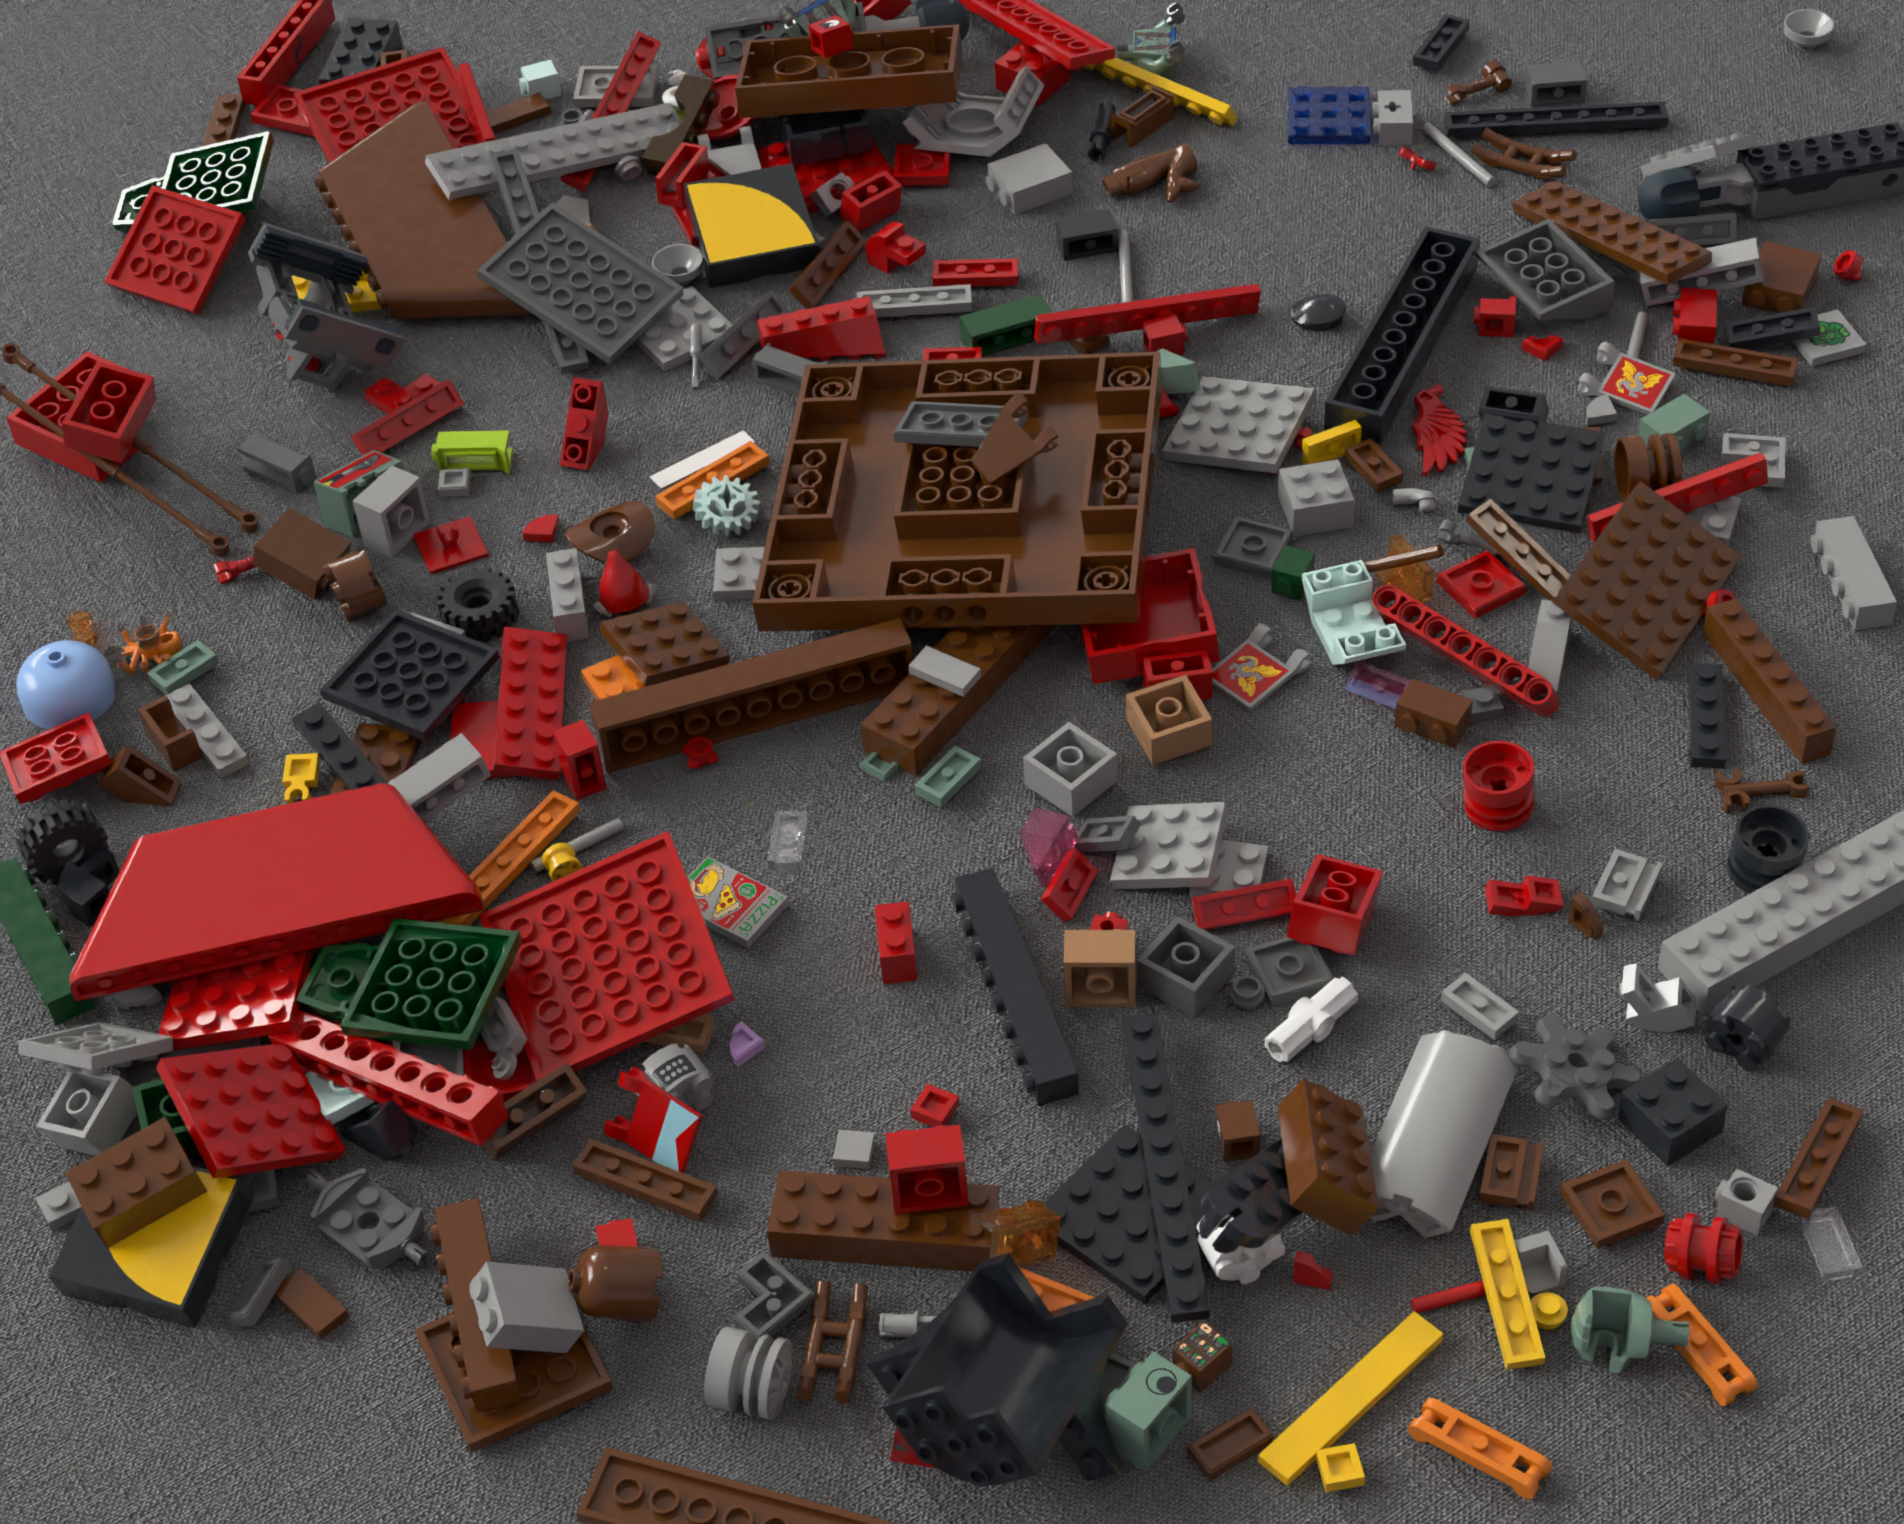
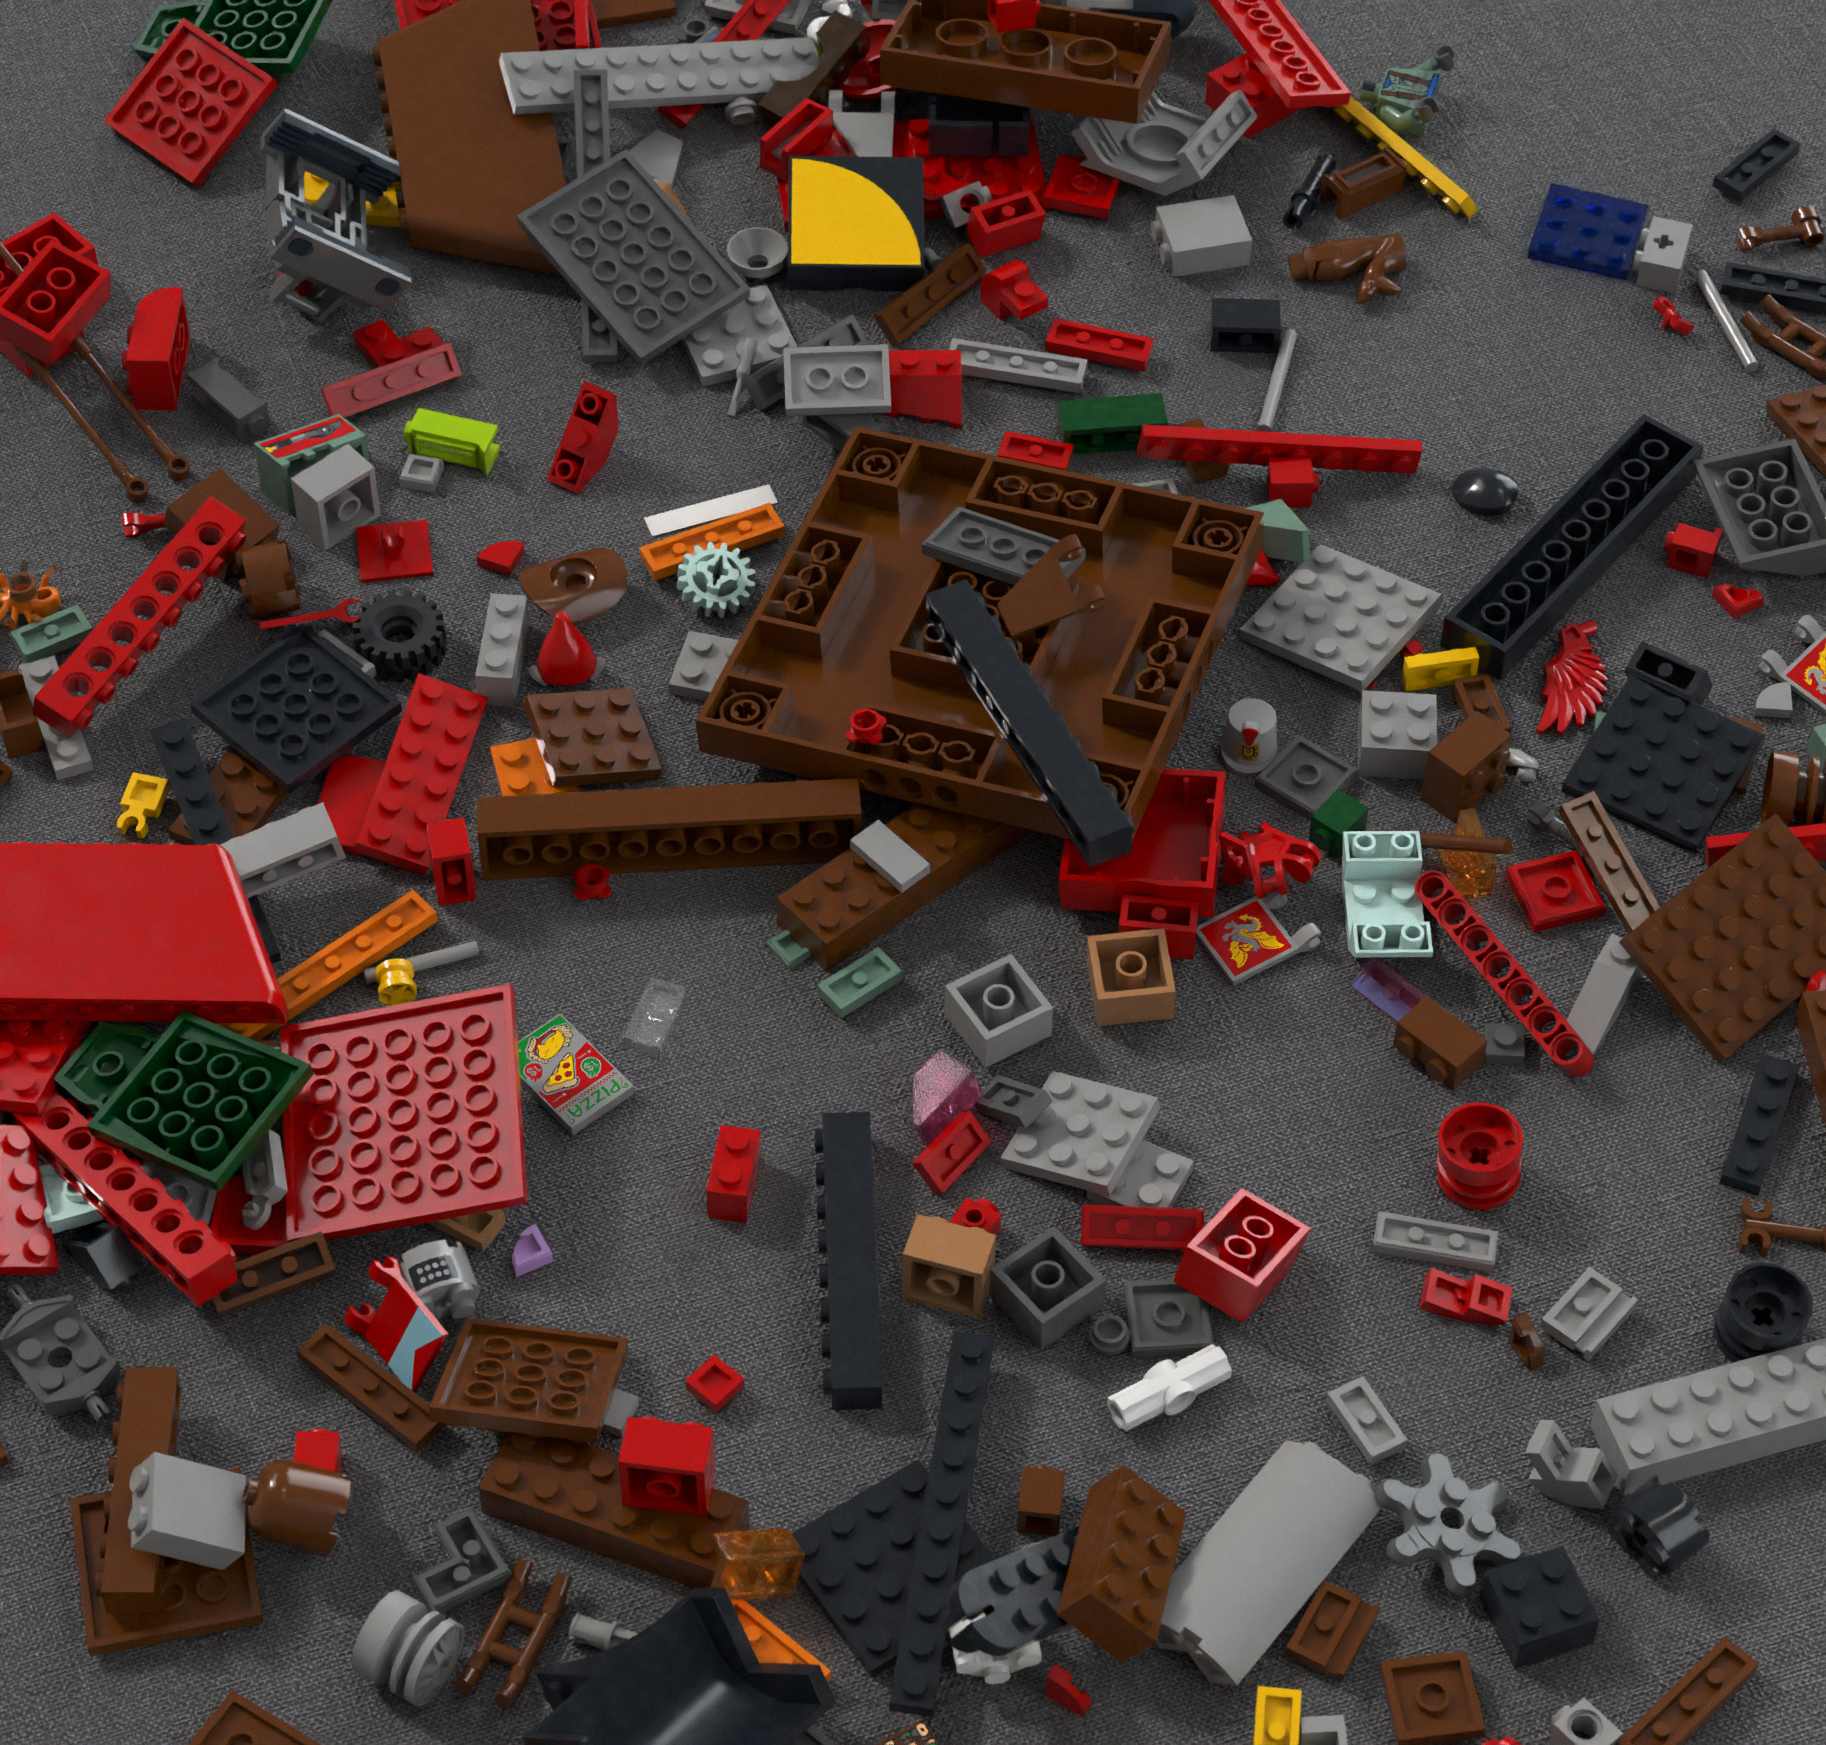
camera: 10 degrees right, 5 degrees up
none -> red brick [33,496,247,739]
none -> red brick [122,287,191,411]
none -> red flag [259,598,361,629]
none -> reddish brown plate [429,1318,629,1443]
none -> light grey plate [783,344,891,416]
none -> red plate [845,709,887,745]
none -> black brick [926,580,1135,867]
none -> red piece [1218,822,1322,899]
none -> light grey hat [1220,698,1277,776]
none -> light grey tile [1372,1211,1499,1273]
none -> reddish brown brick [1421,711,1512,823]

